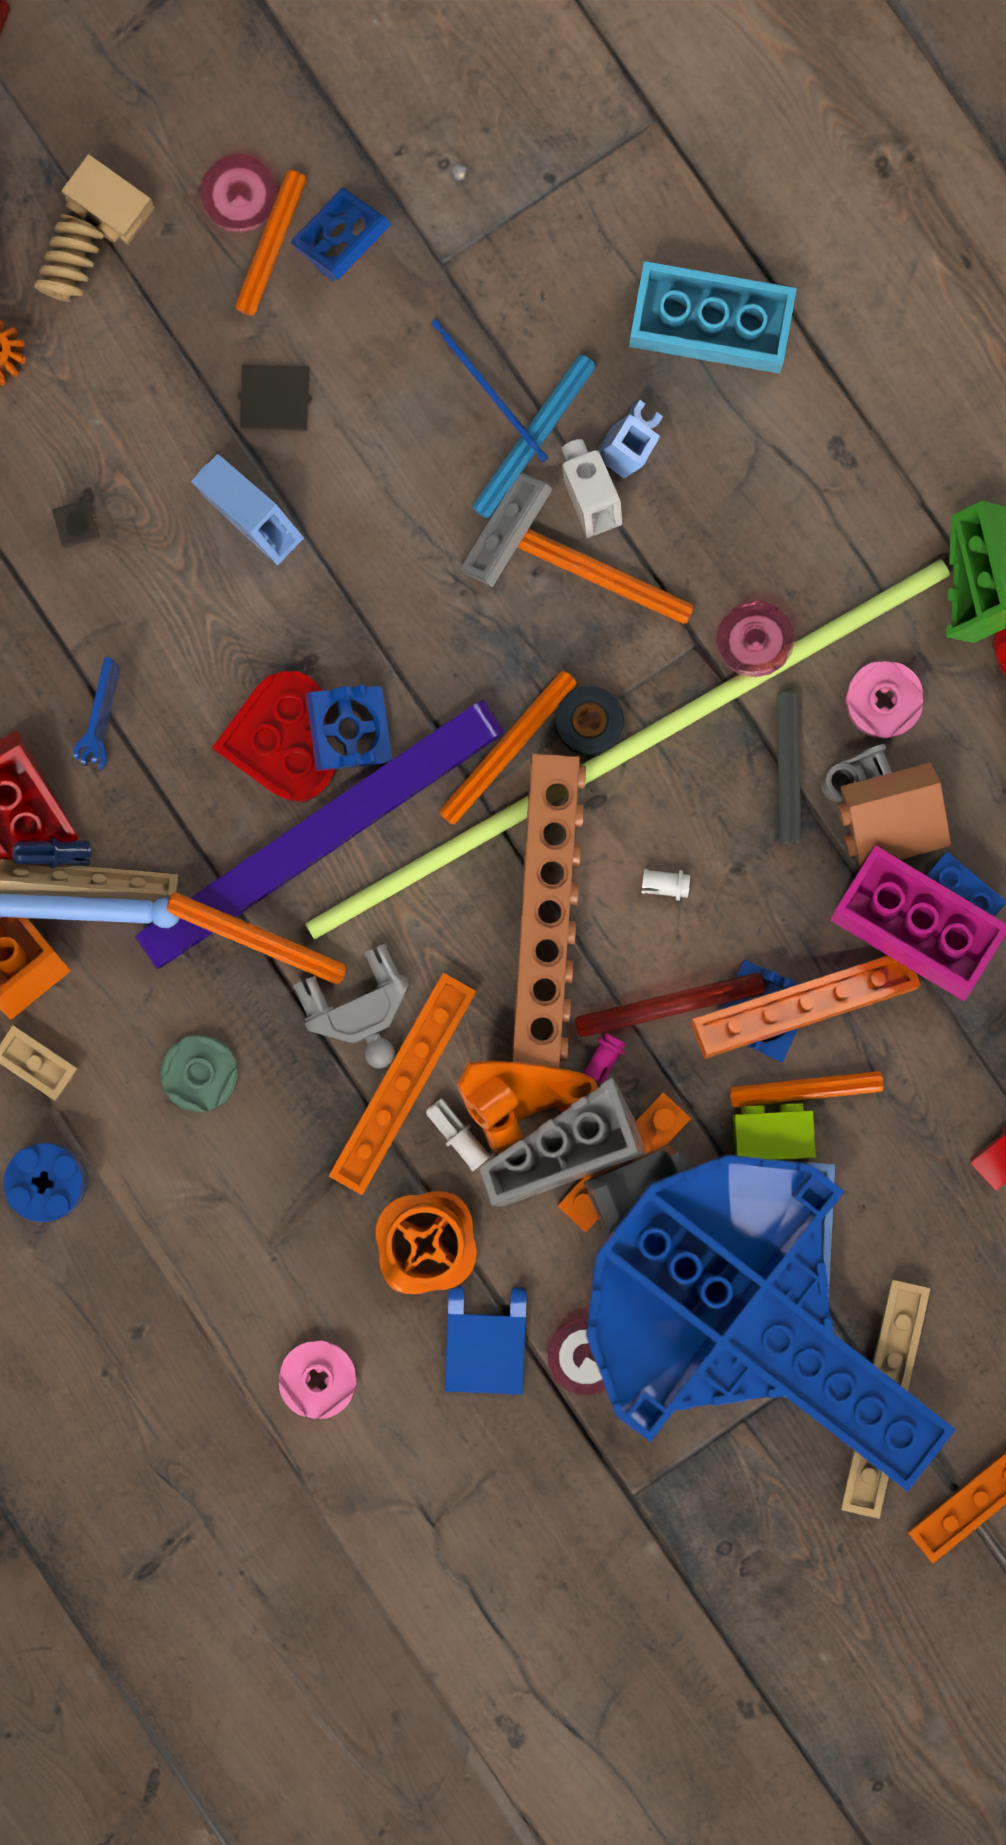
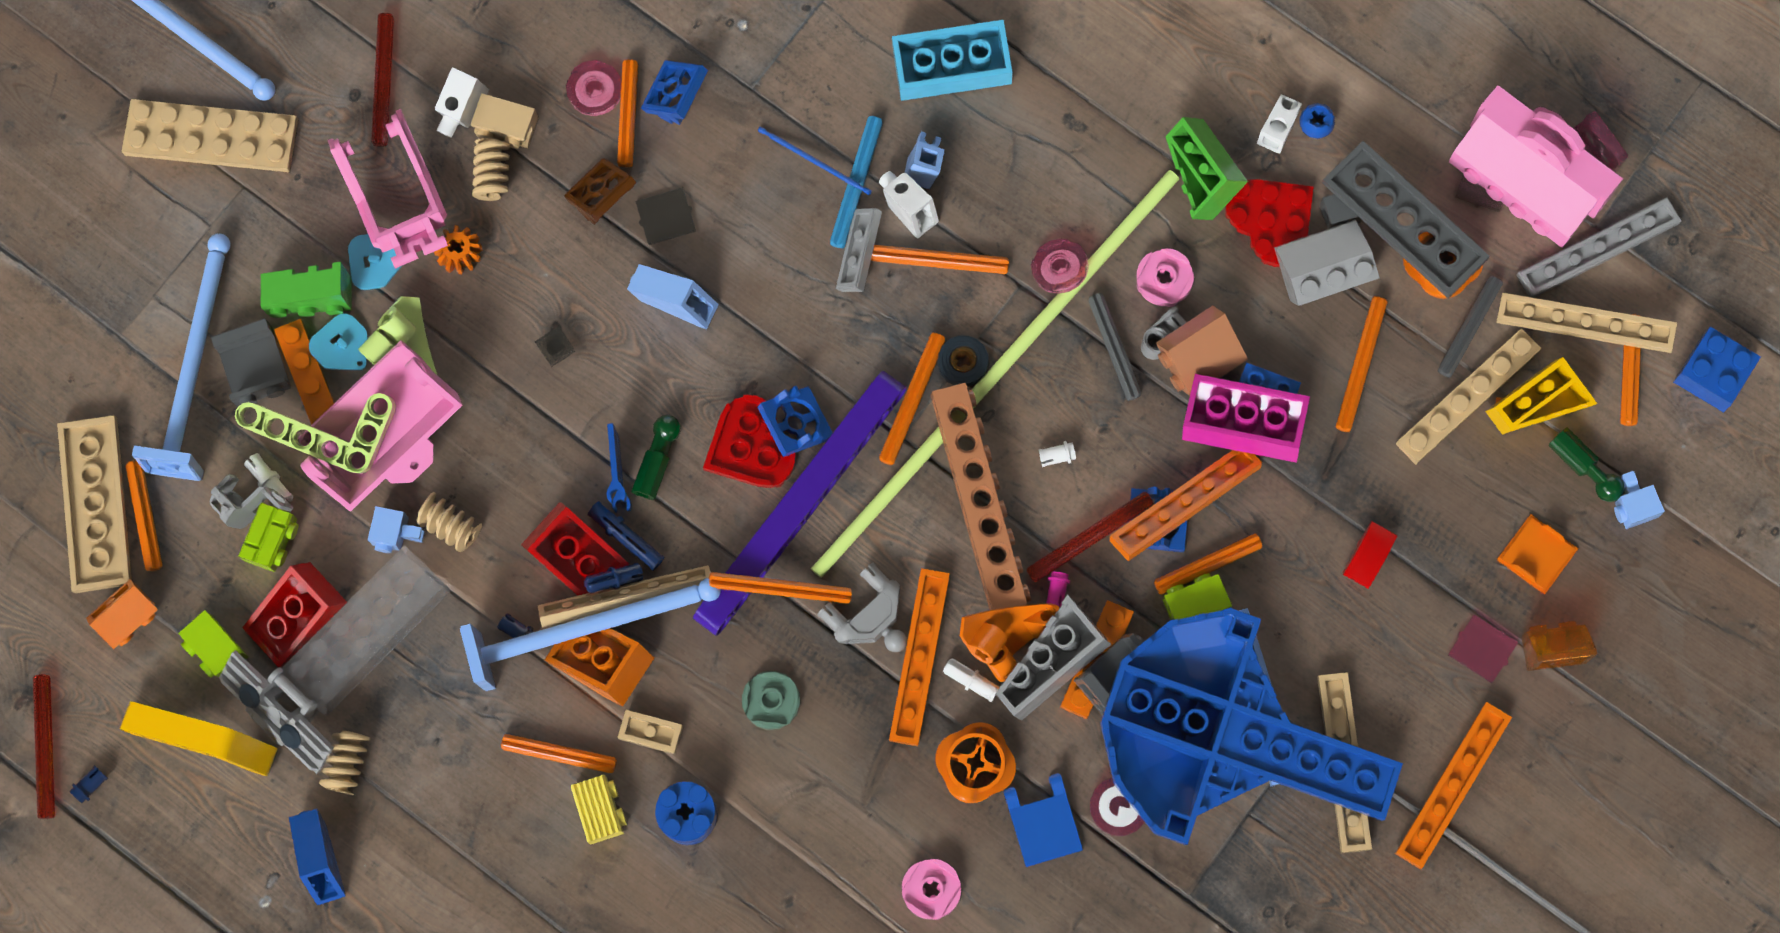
camera: 15 degrees left, 10 degrees down
none -> white torso [435,67,489,138]
none -> reddish brown piece [564,158,637,225]
none -> dark blue pin [587,501,665,571]
none -> dark green piece [631,415,681,500]

